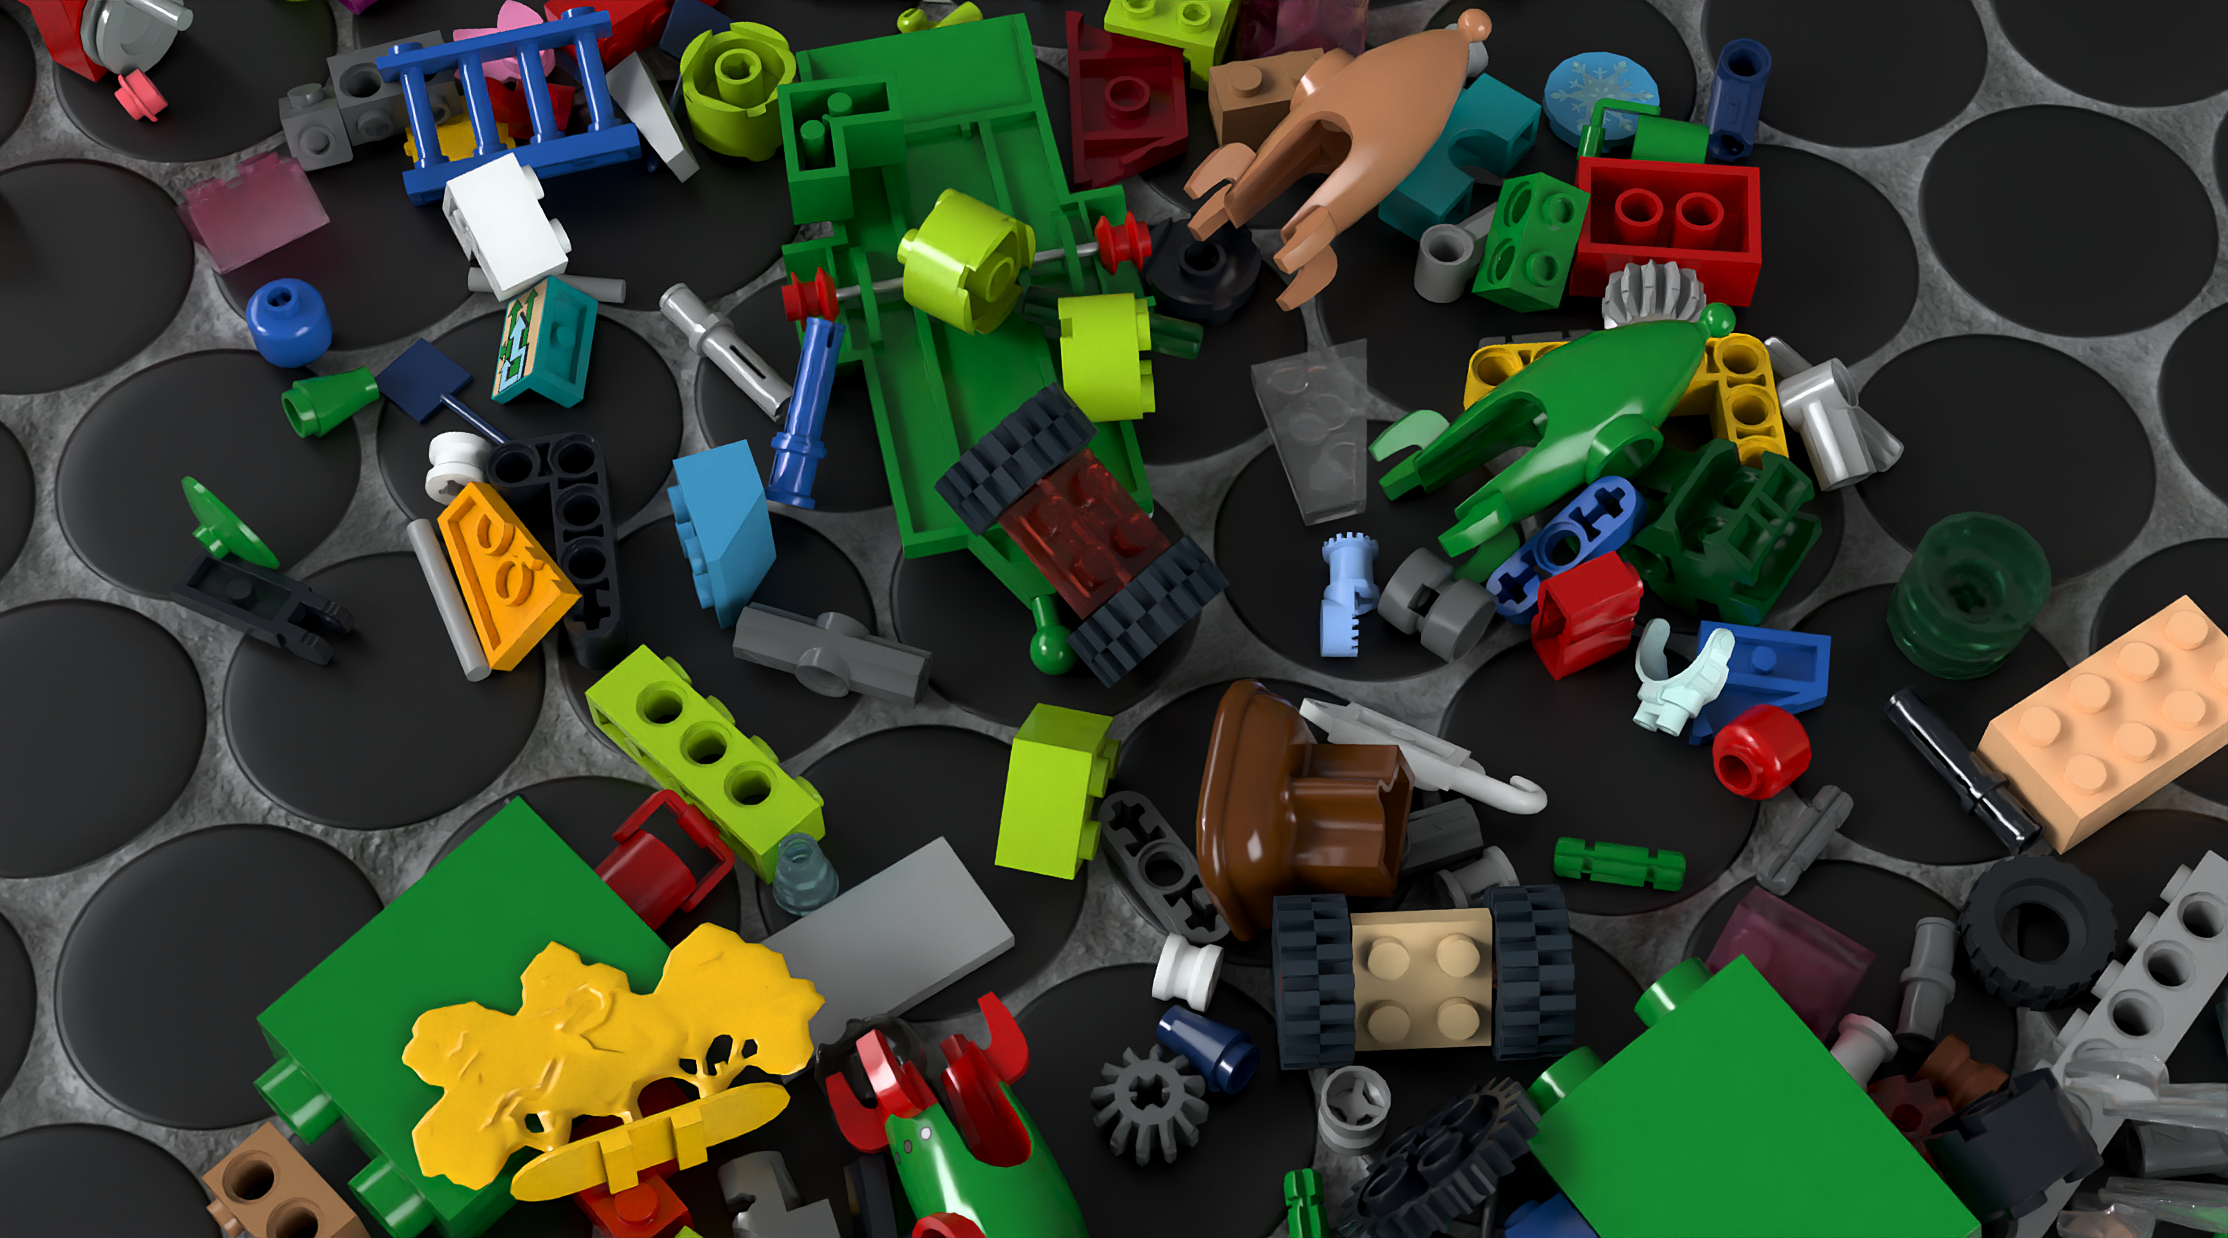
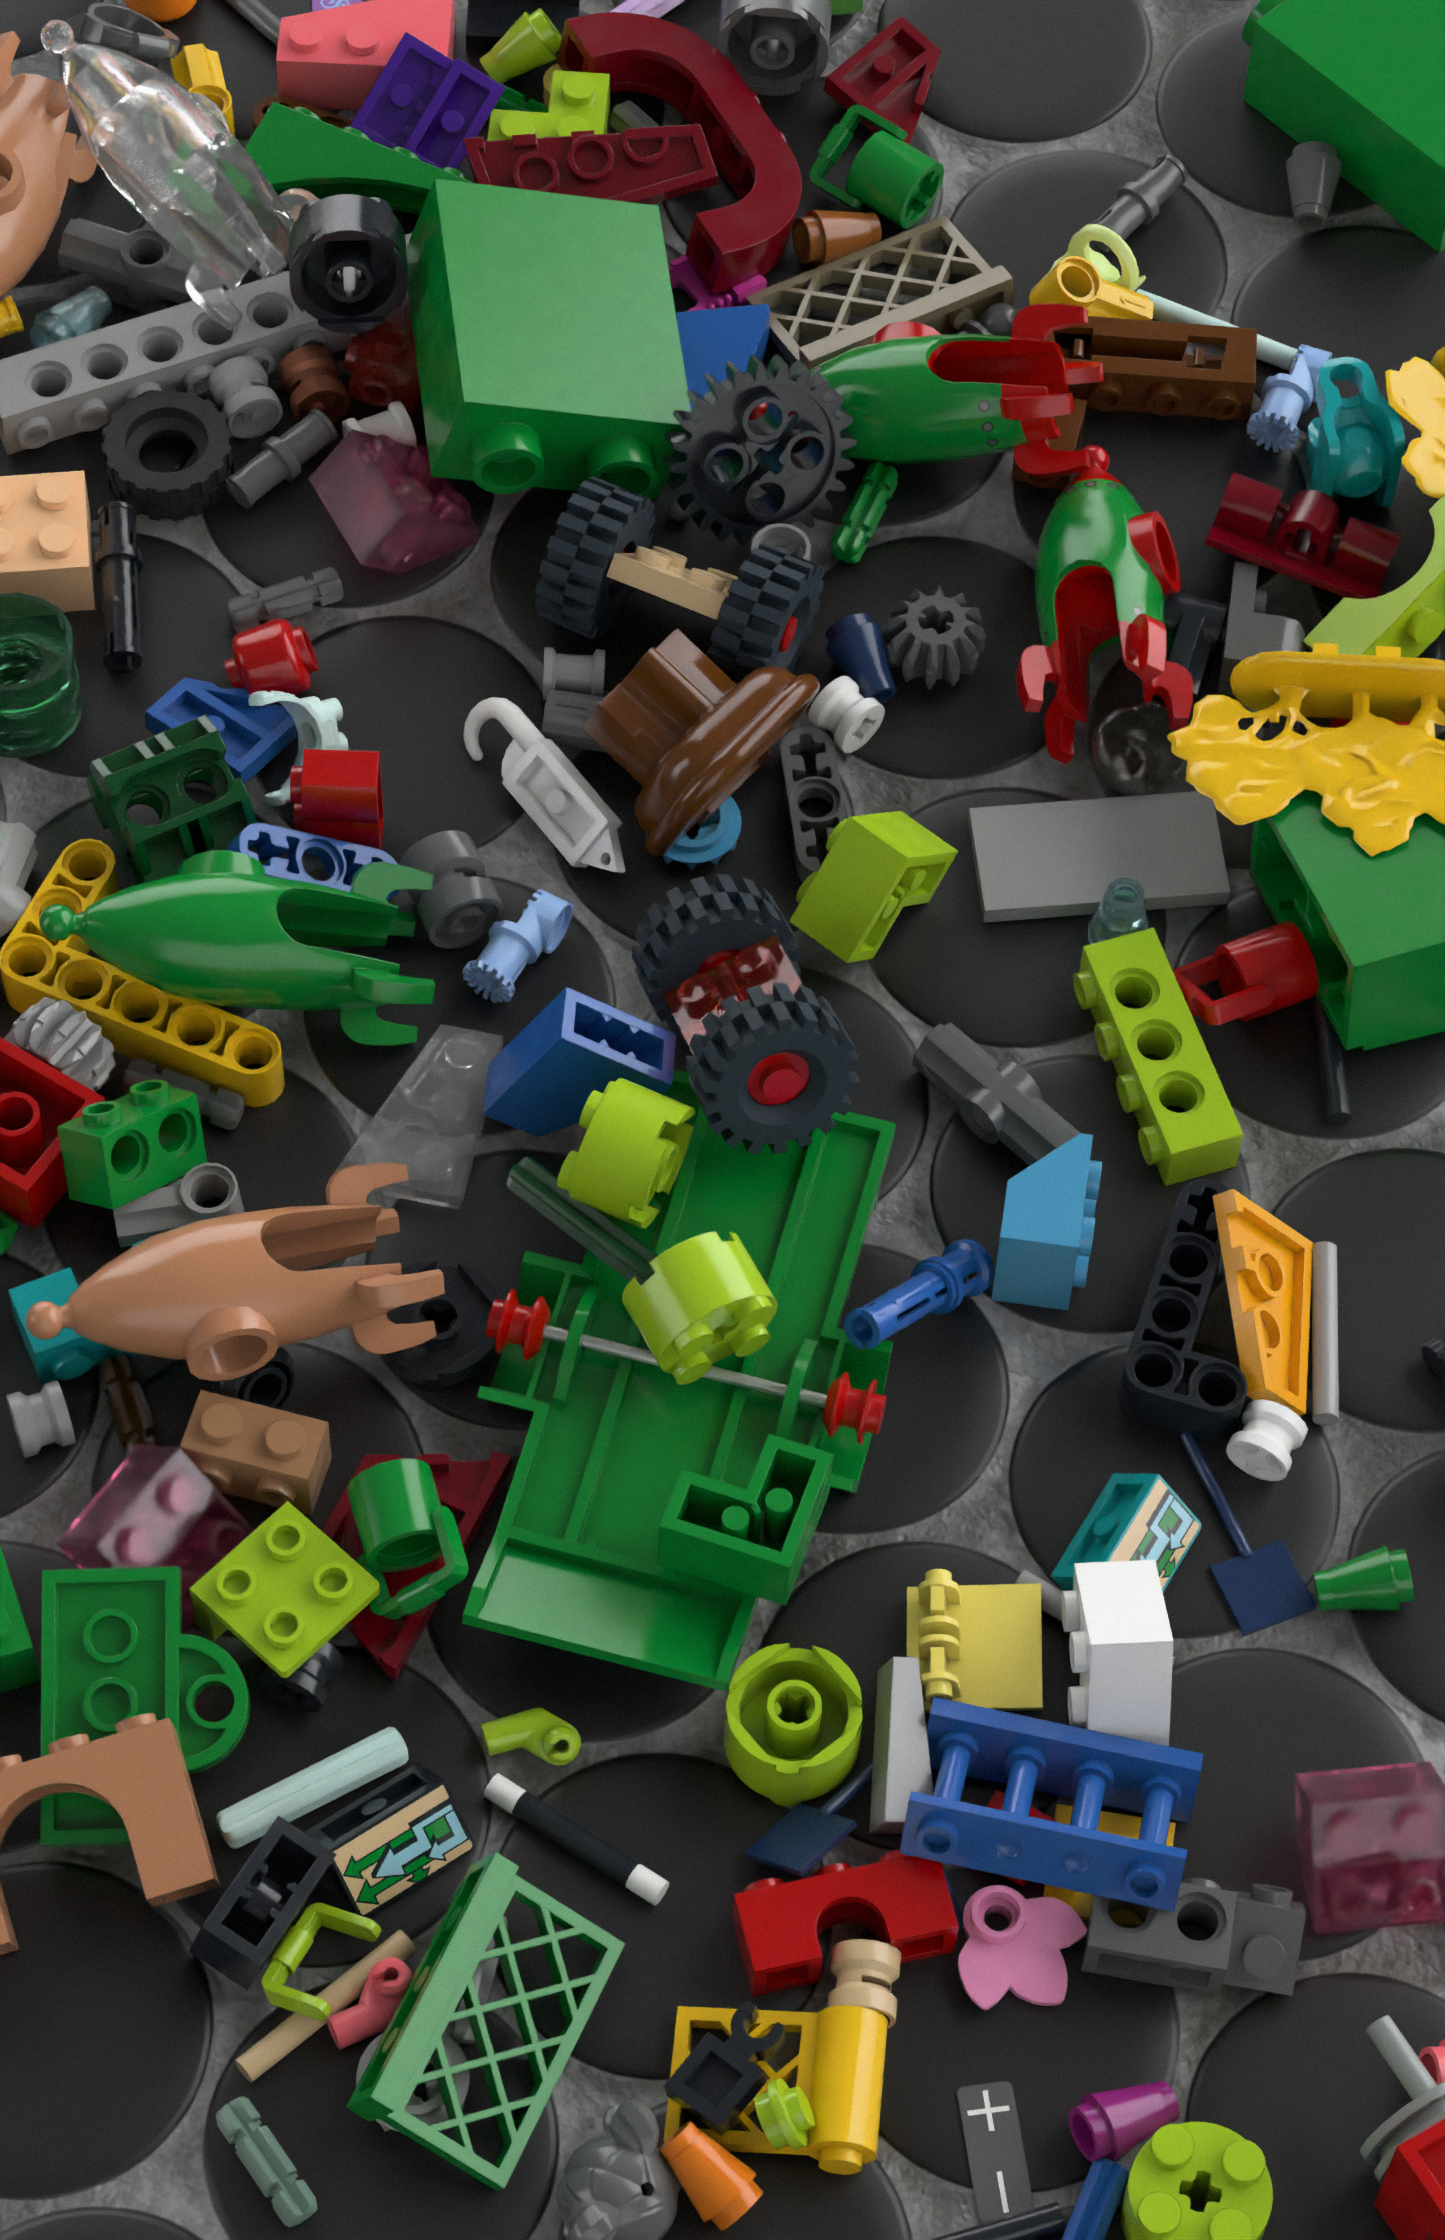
camera: 155 degrees left, 0 degrees up
blue head [245,278,333,368] -> none
light grey pin [660,283,793,425] -> none
green axle [1553,837,1686,891] -> none
none -> light grey wheel [208,356,283,439]
none -> green piece [346,1458,469,1620]
none -> blue slope [483,987,676,1137]
none -> light yellow hinge [907,1569,1043,1713]

